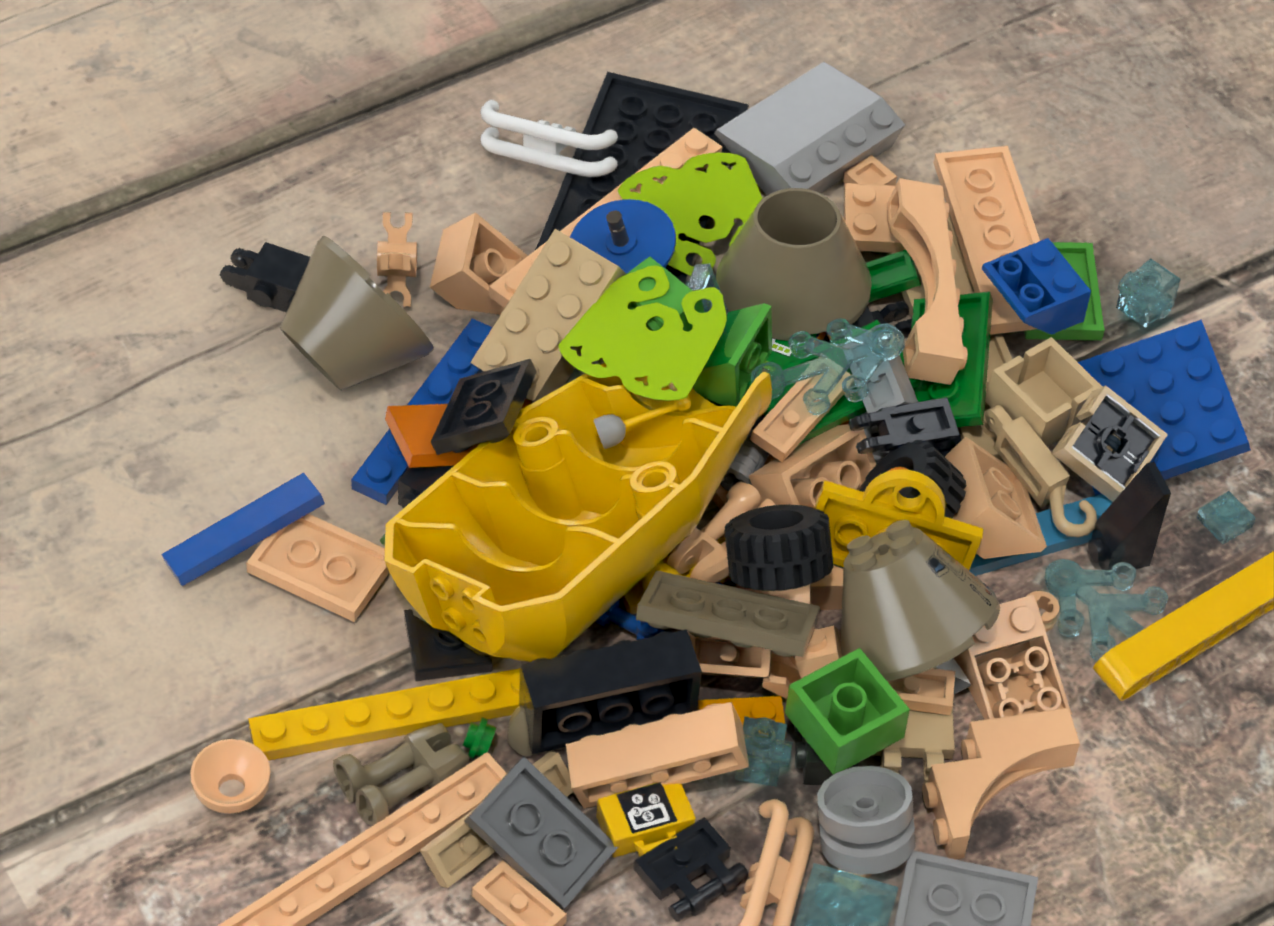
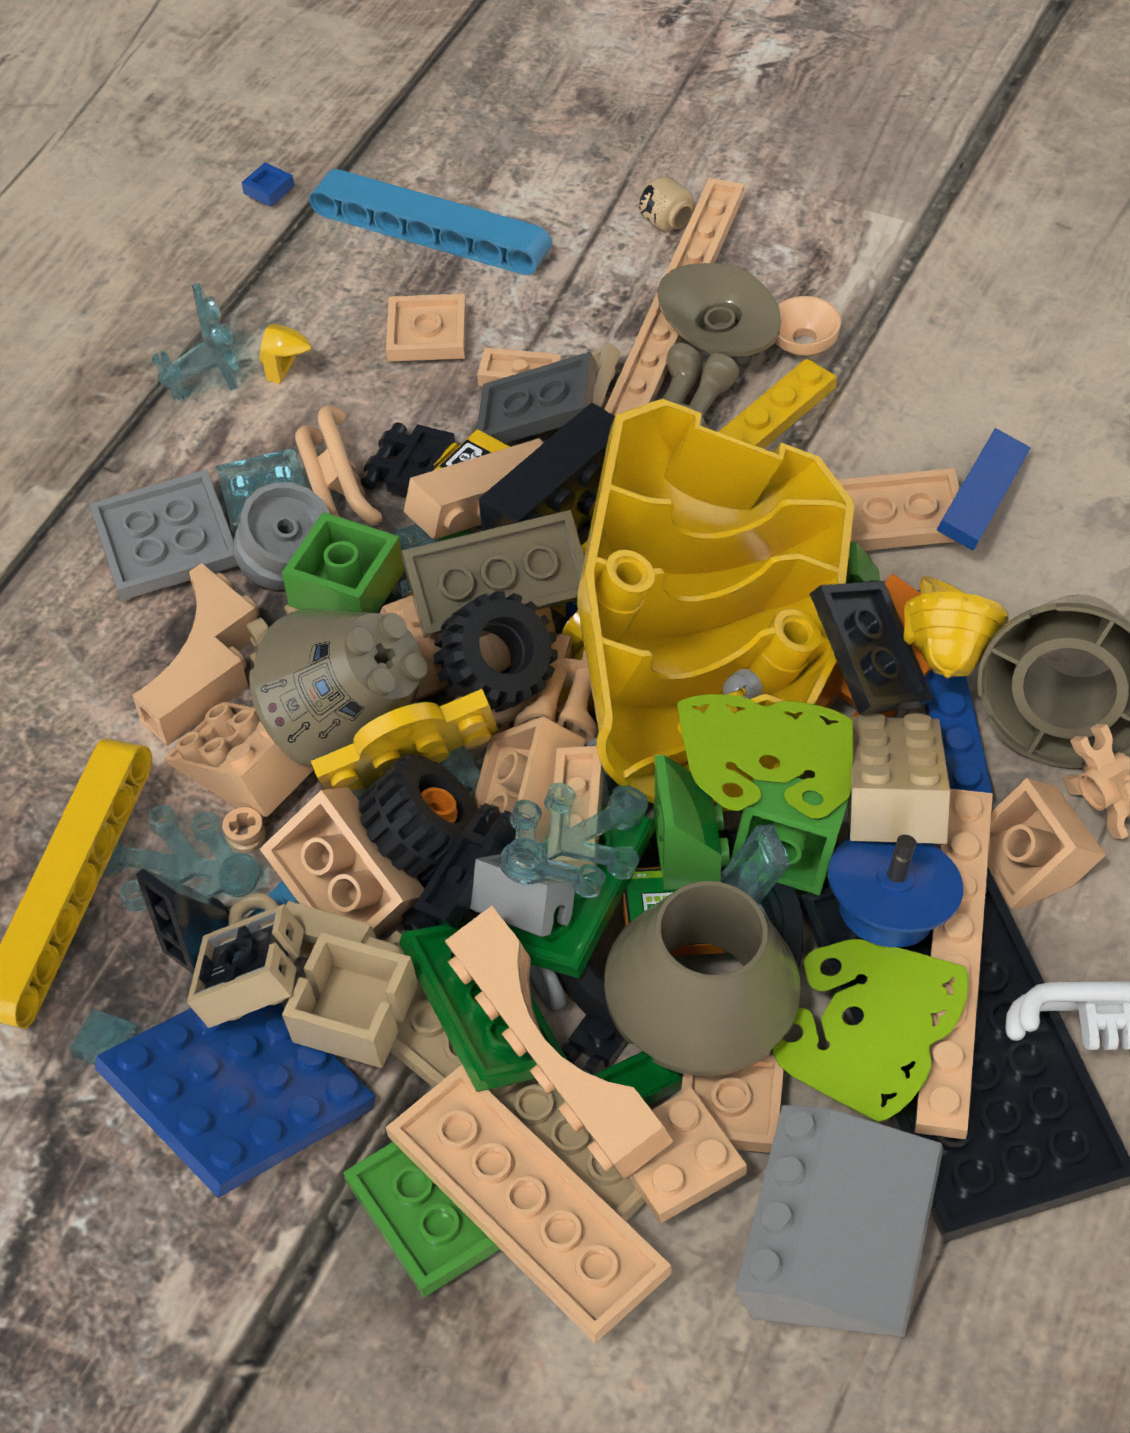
camera: 155 degrees right, 0 degrees up
light nougat plate [843,155,897,186] -> none
blue slope [982,238,1091,335] -> none
clear light blue brick [1116,258,1181,328] -> none
none -> dark tan hat [657,263,781,357]
none -> yellow head [904,576,1009,678]

